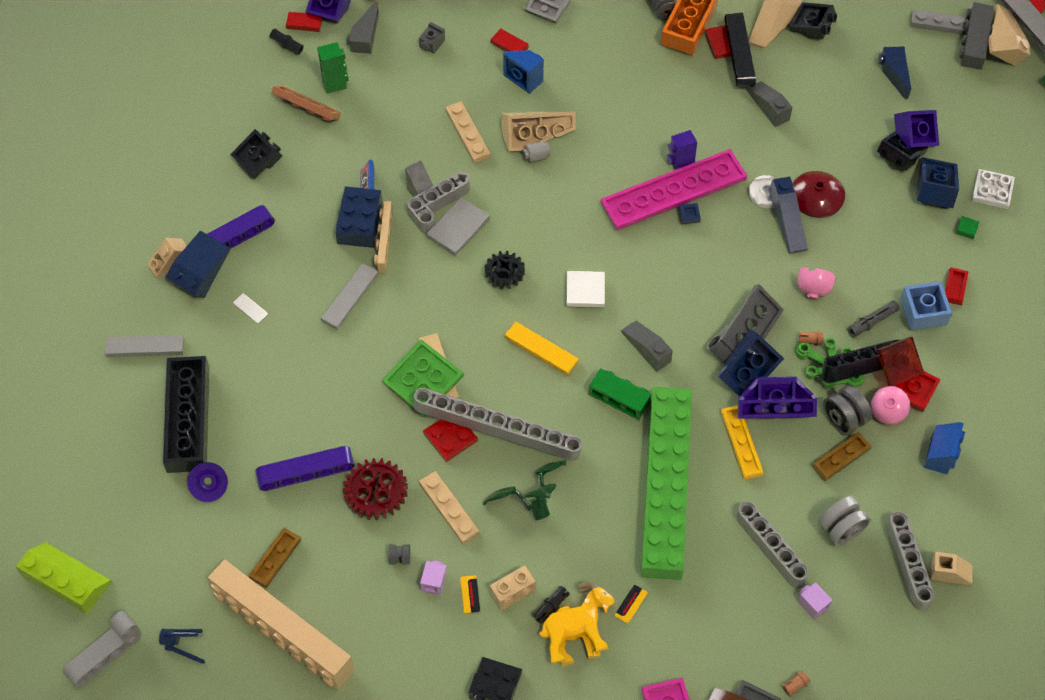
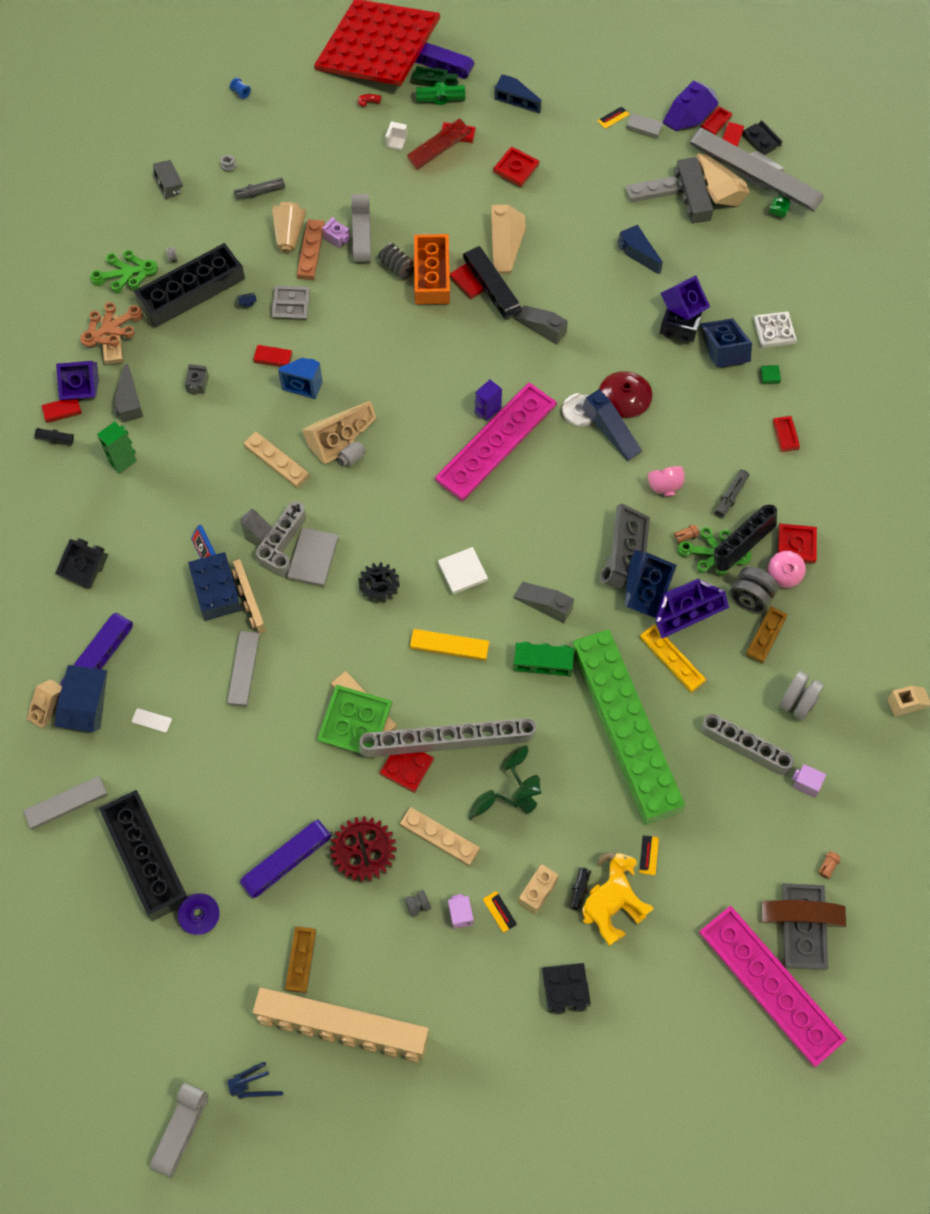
camera: 25 degrees left, 5 degrees up
lime slope [16,542,112,615] -> none
nougat plate [271,85,341,122] -> none
dark blue plate [679,203,701,224] -> none
black plate [789,2,837,39] -> none
clear red plate [877,337,924,386] -> none
light grey beam [887,511,934,610] -> none
medium blue brick [900,281,952,330] -> none
blue slope [924,422,965,474] -> none

